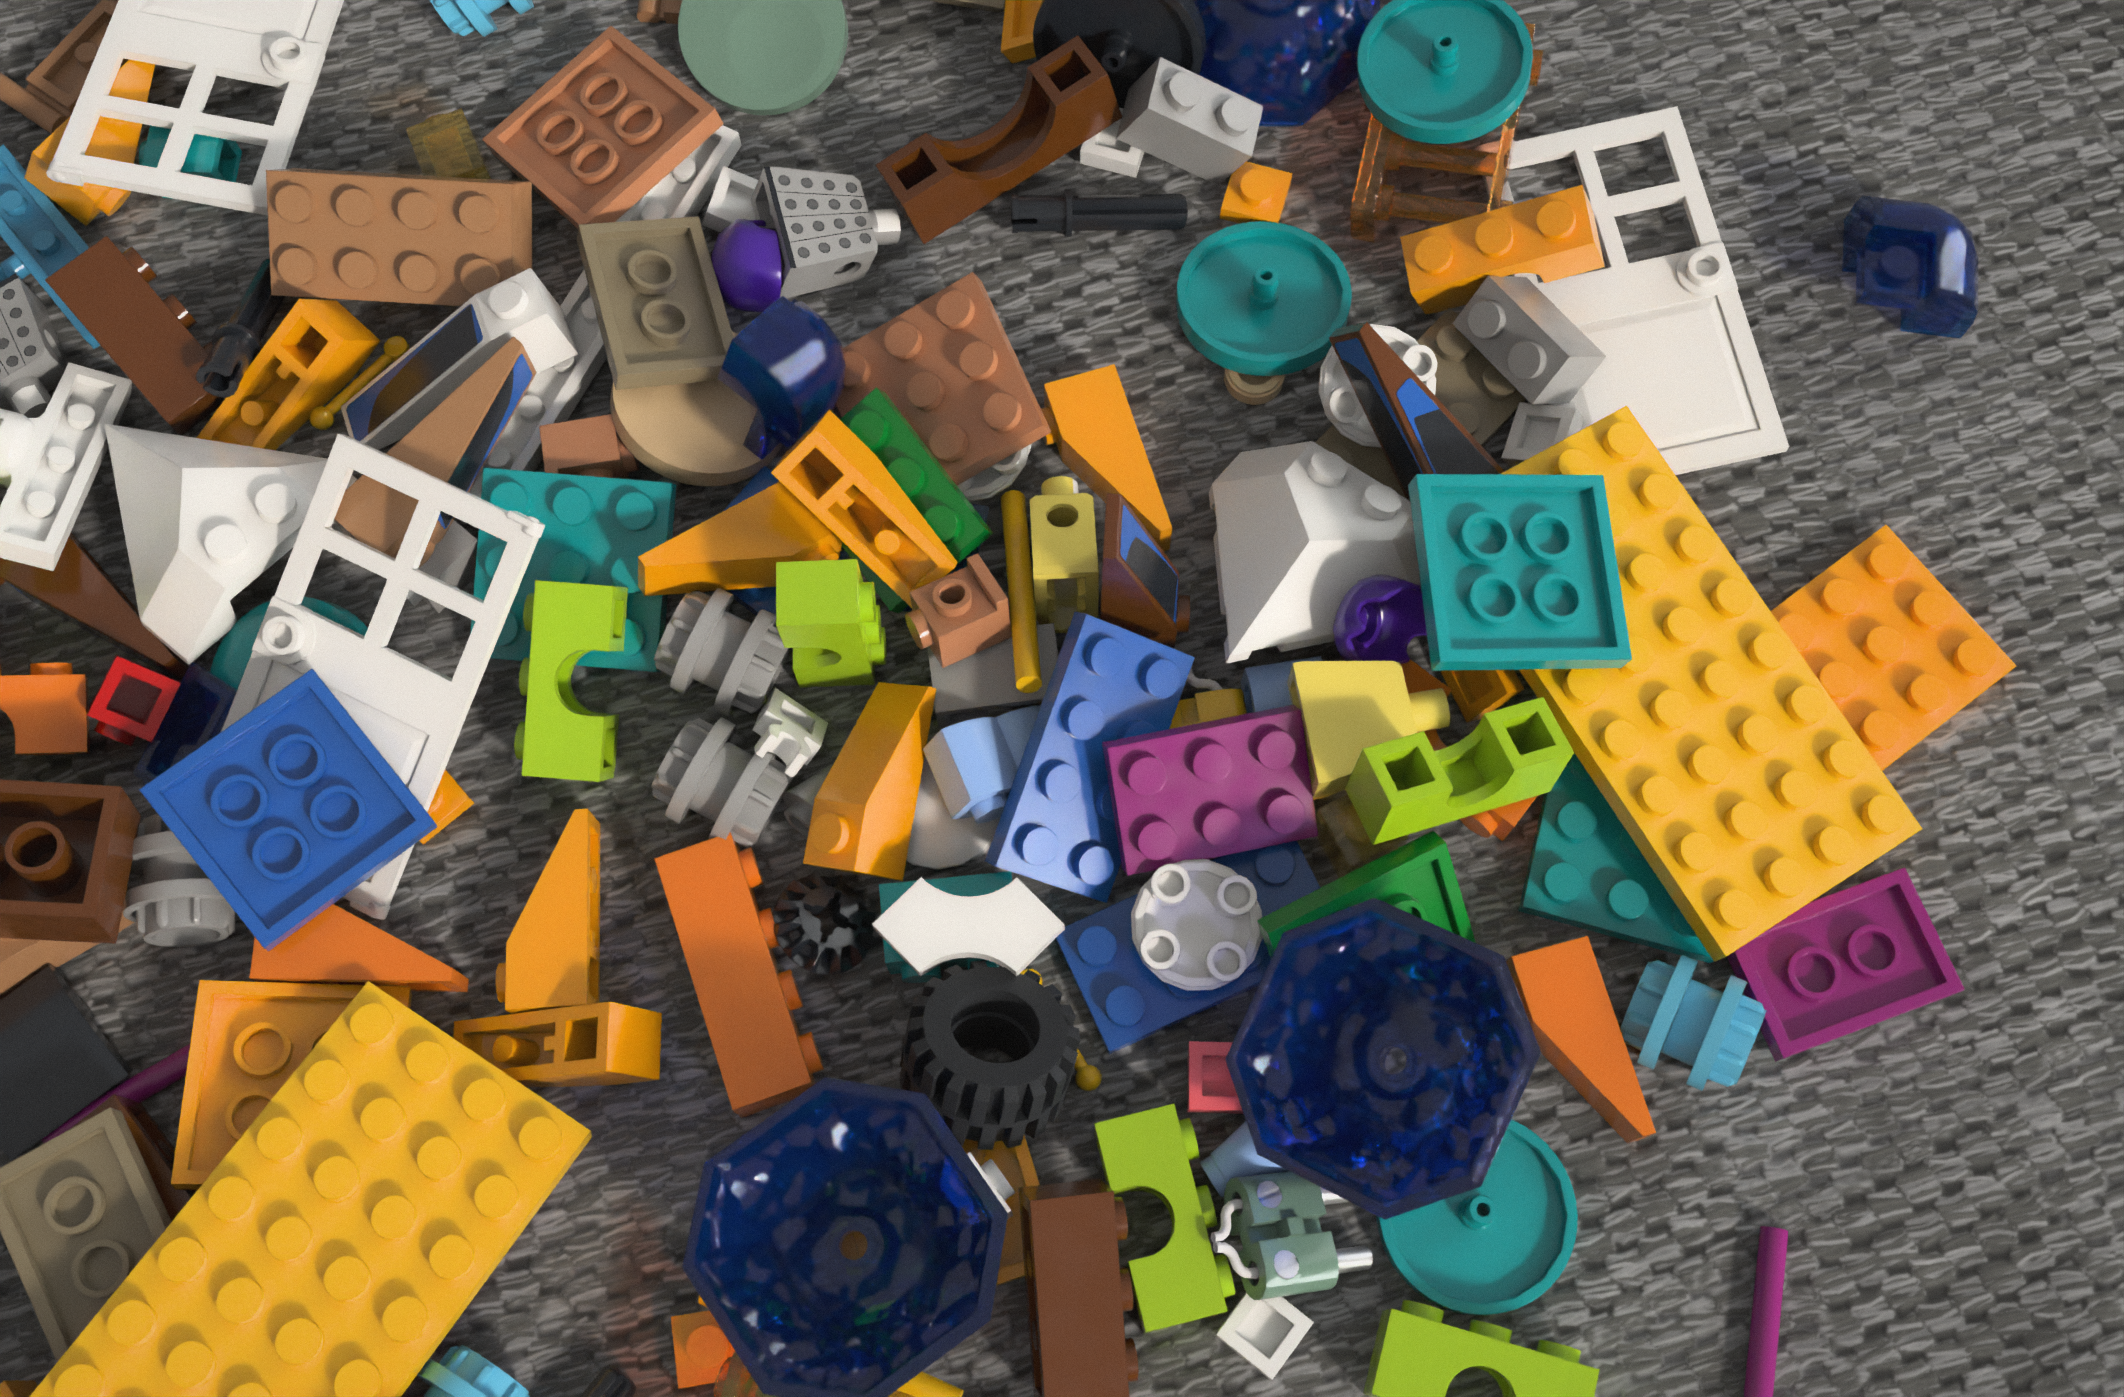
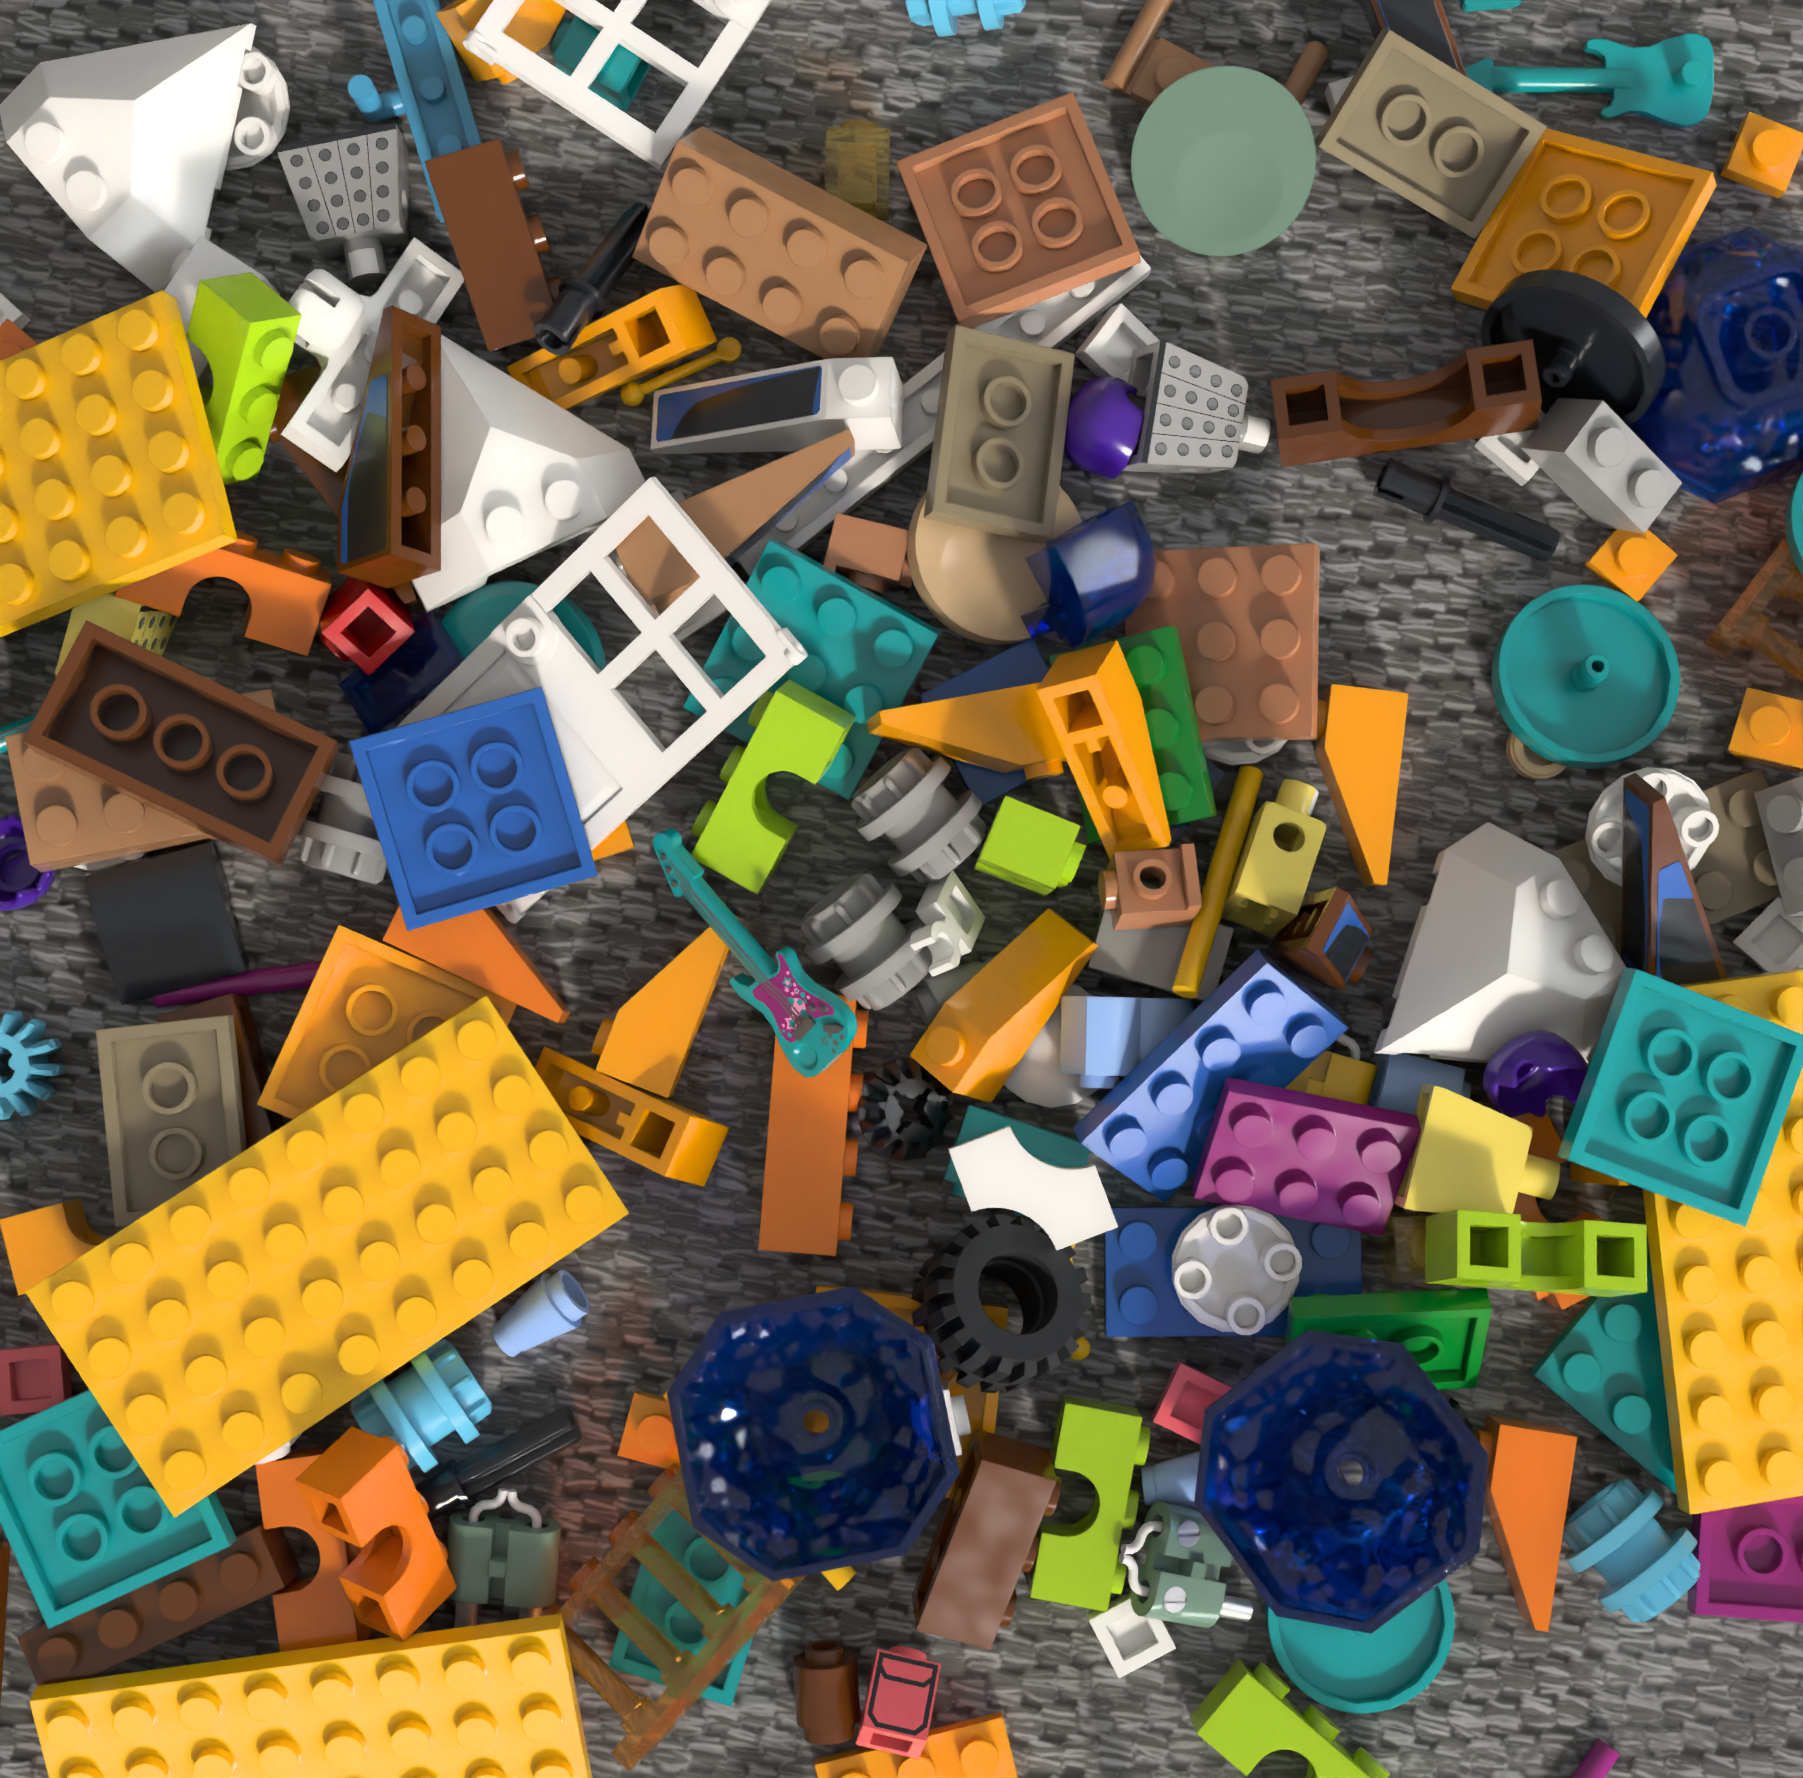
camera: 20 degrees right, 15 degrees up
none -> reddish brown slope [337,305,441,588]
none -> light blue cone [491,1269,590,1357]
none -> teal piece [653,829,858,1078]

